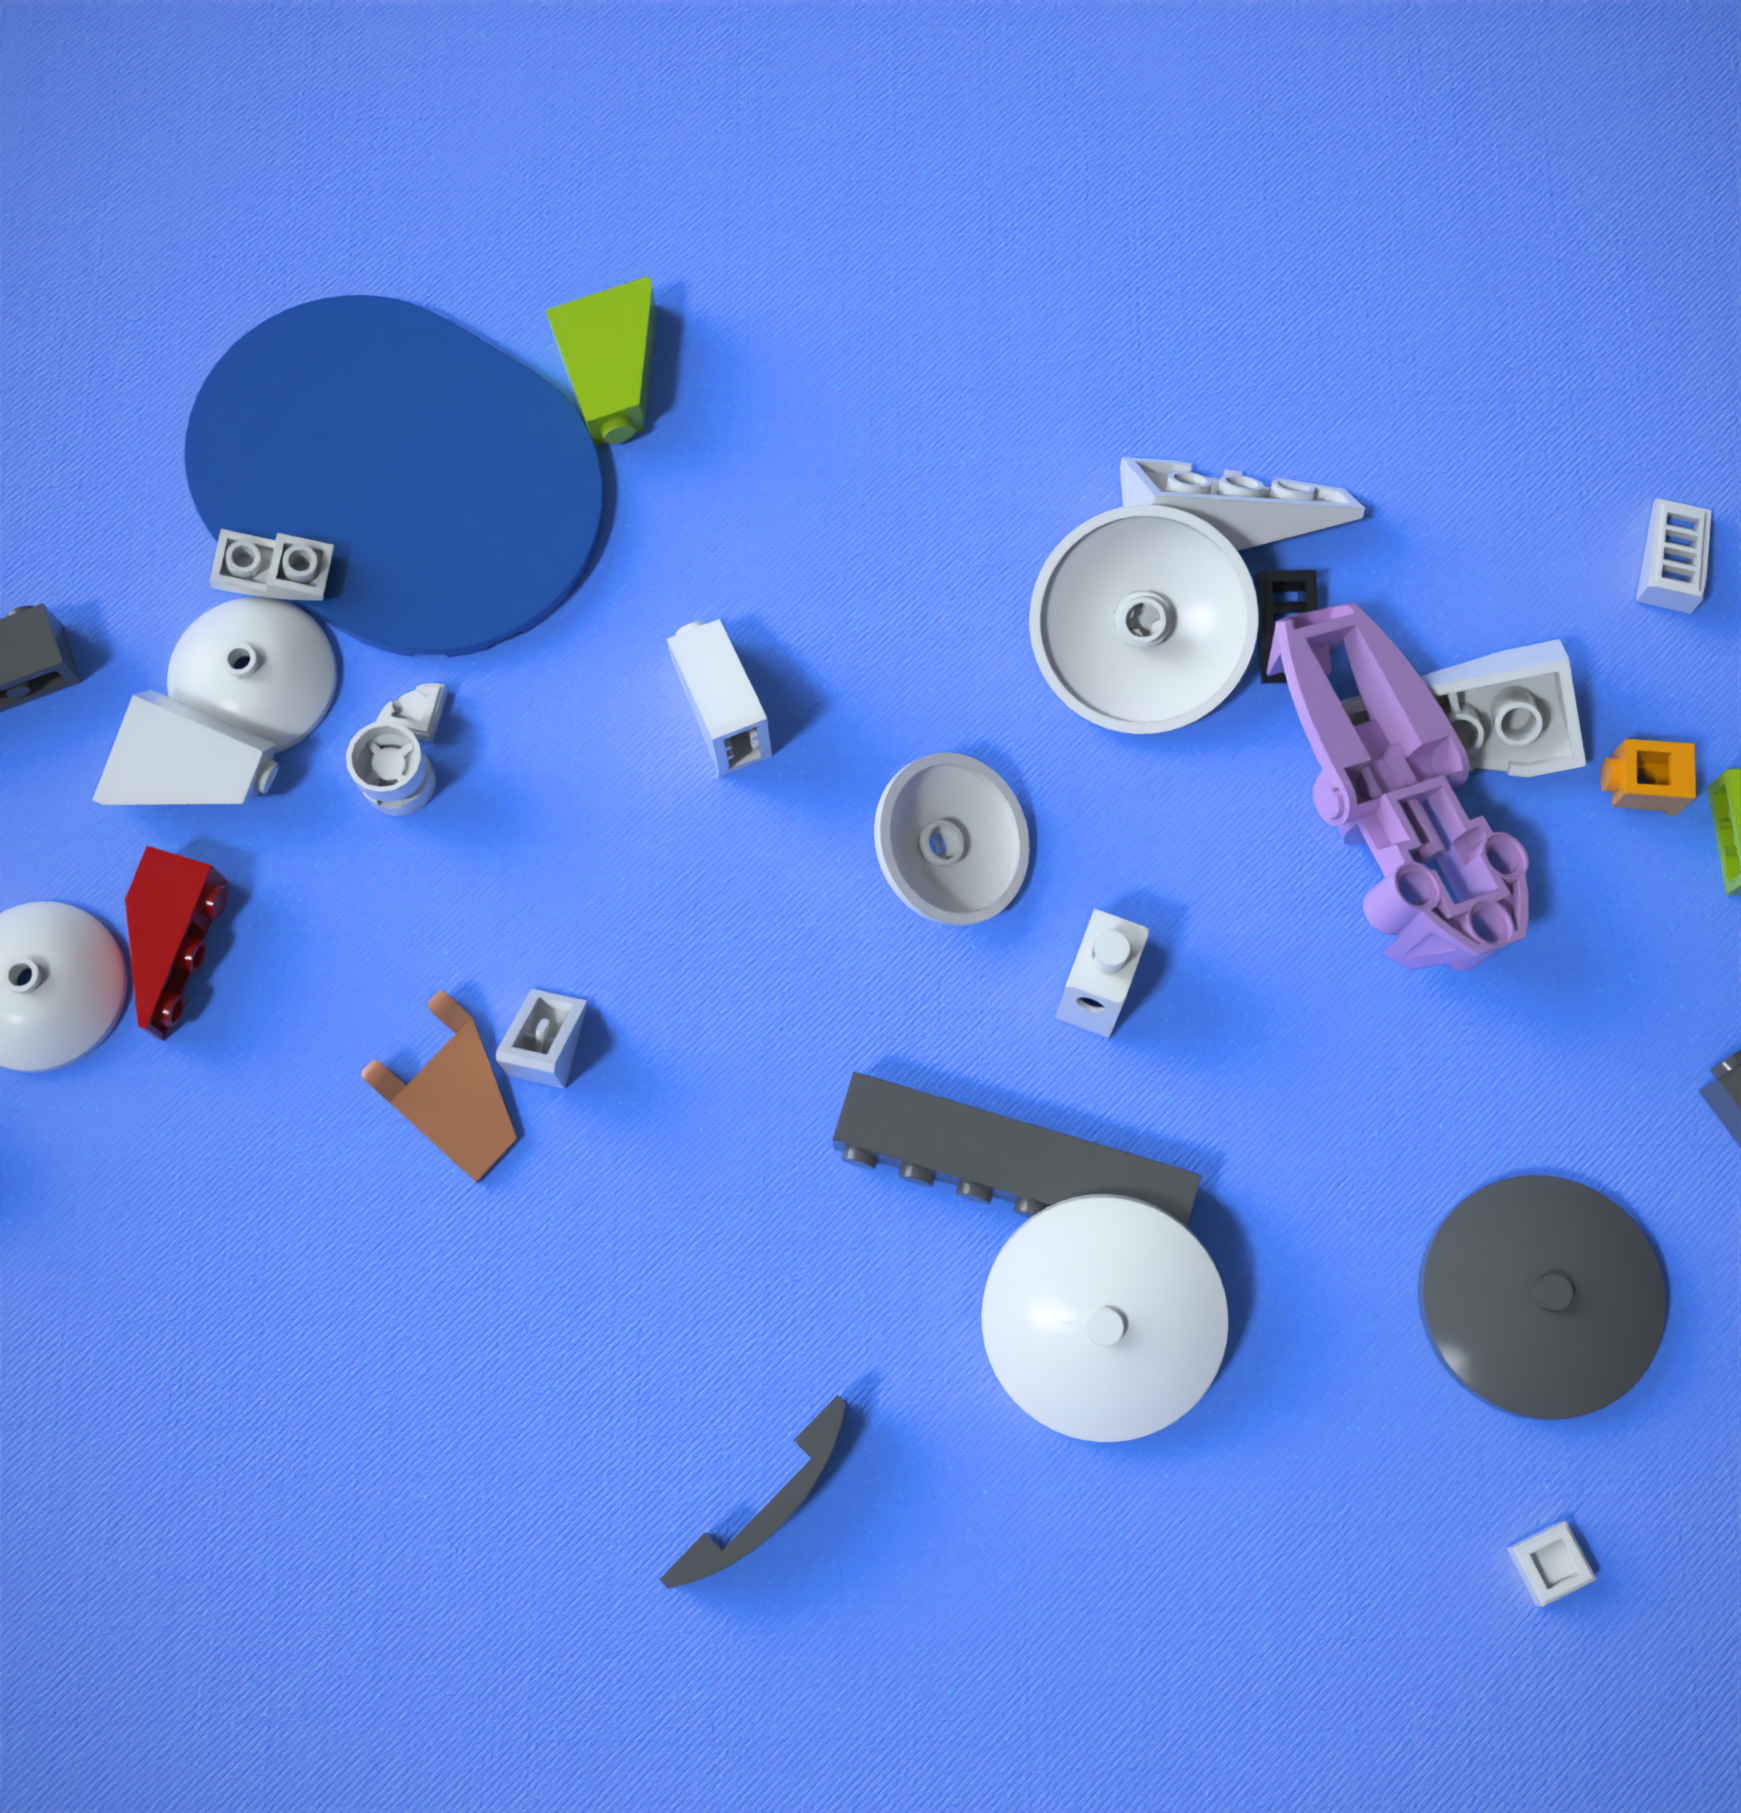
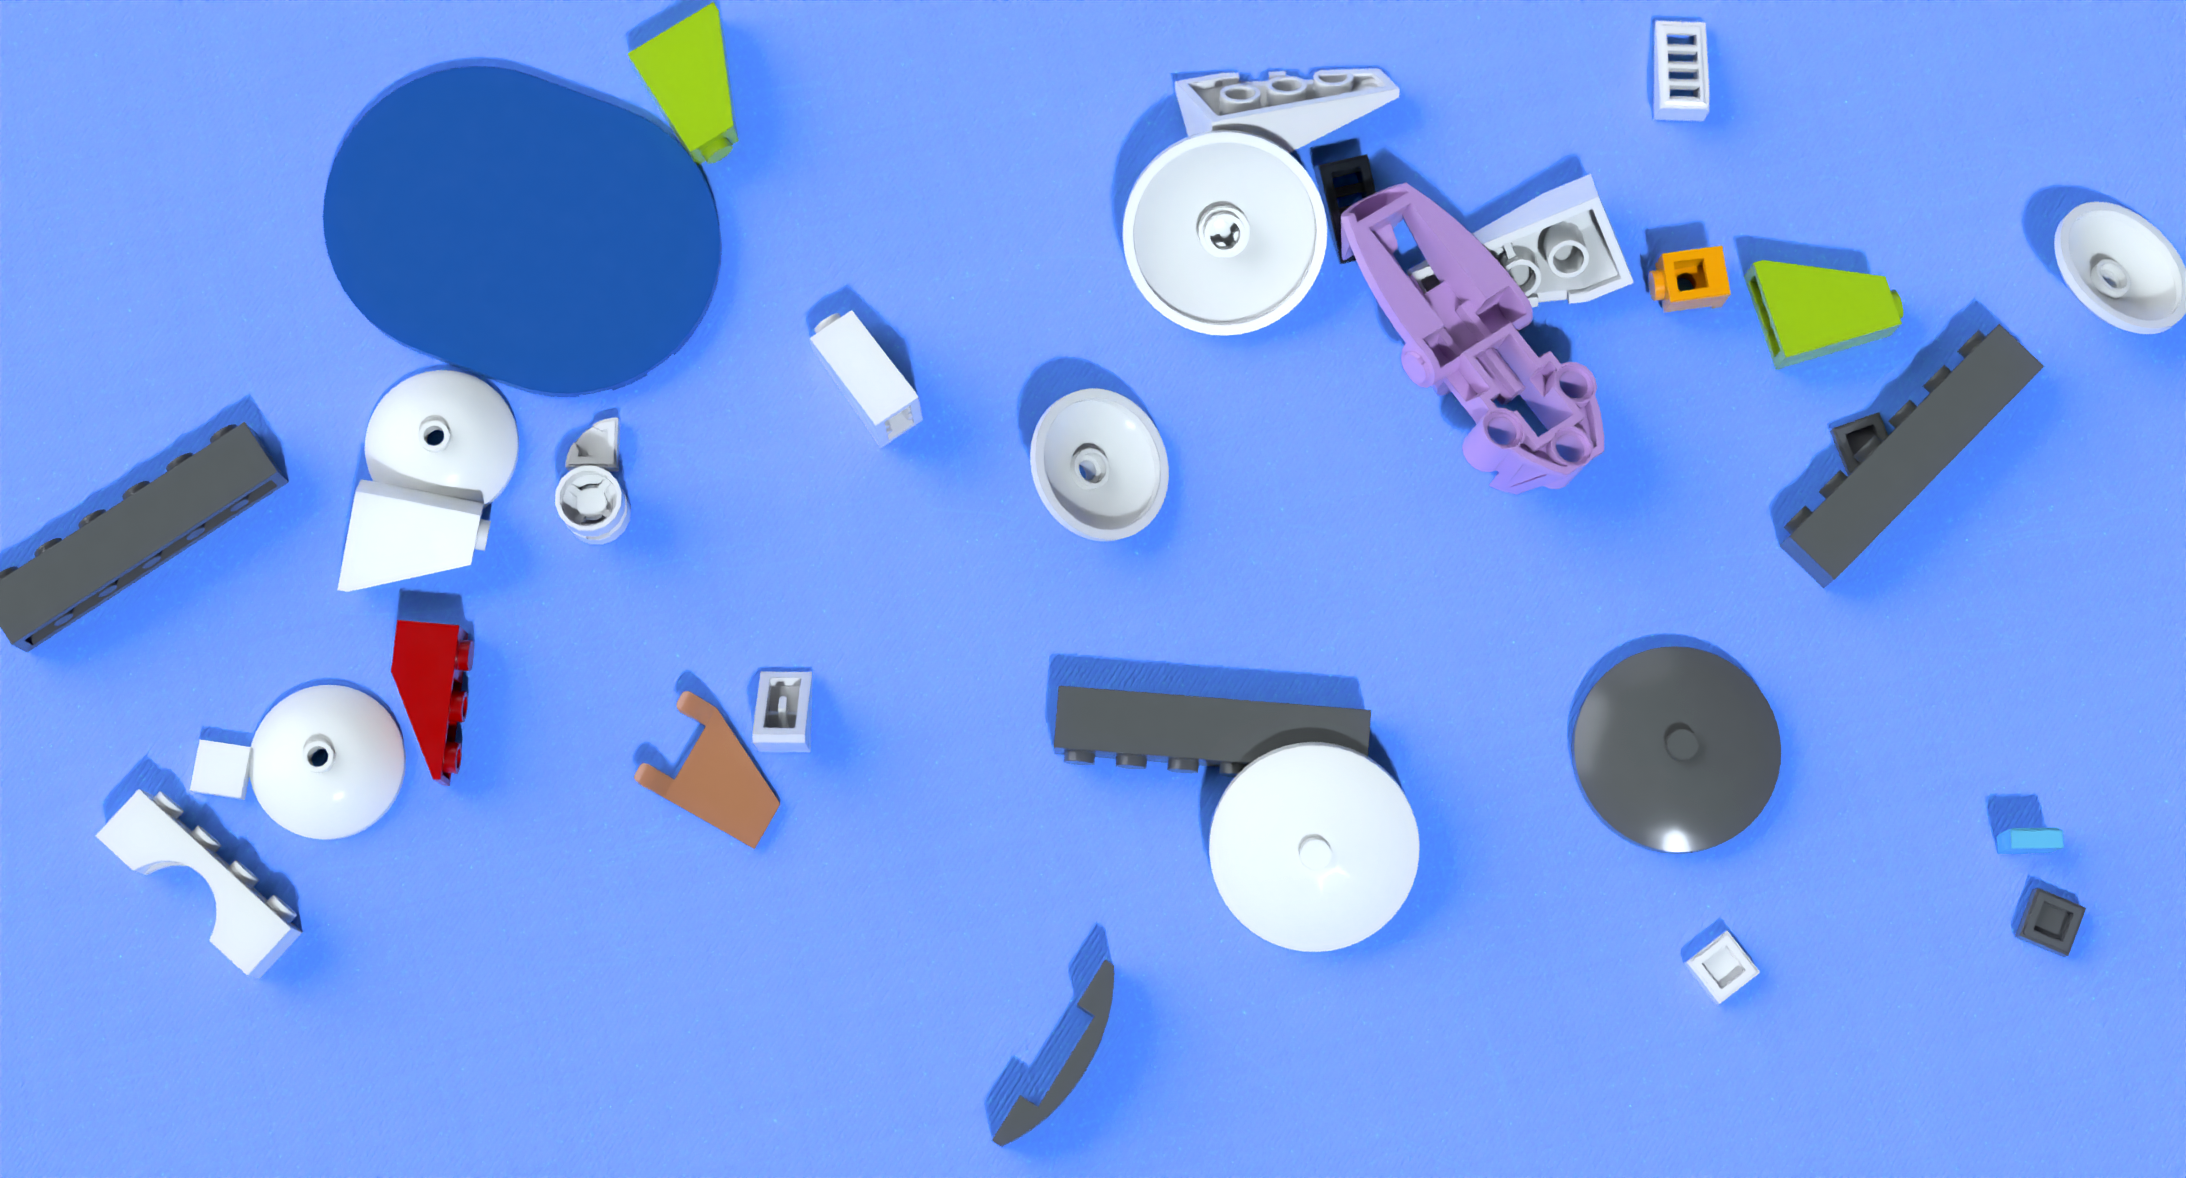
camera: 15 degrees left, 5 degrees up
white slope [209,529,334,600] -> none
white torso [1054,909,1150,1039] -> none

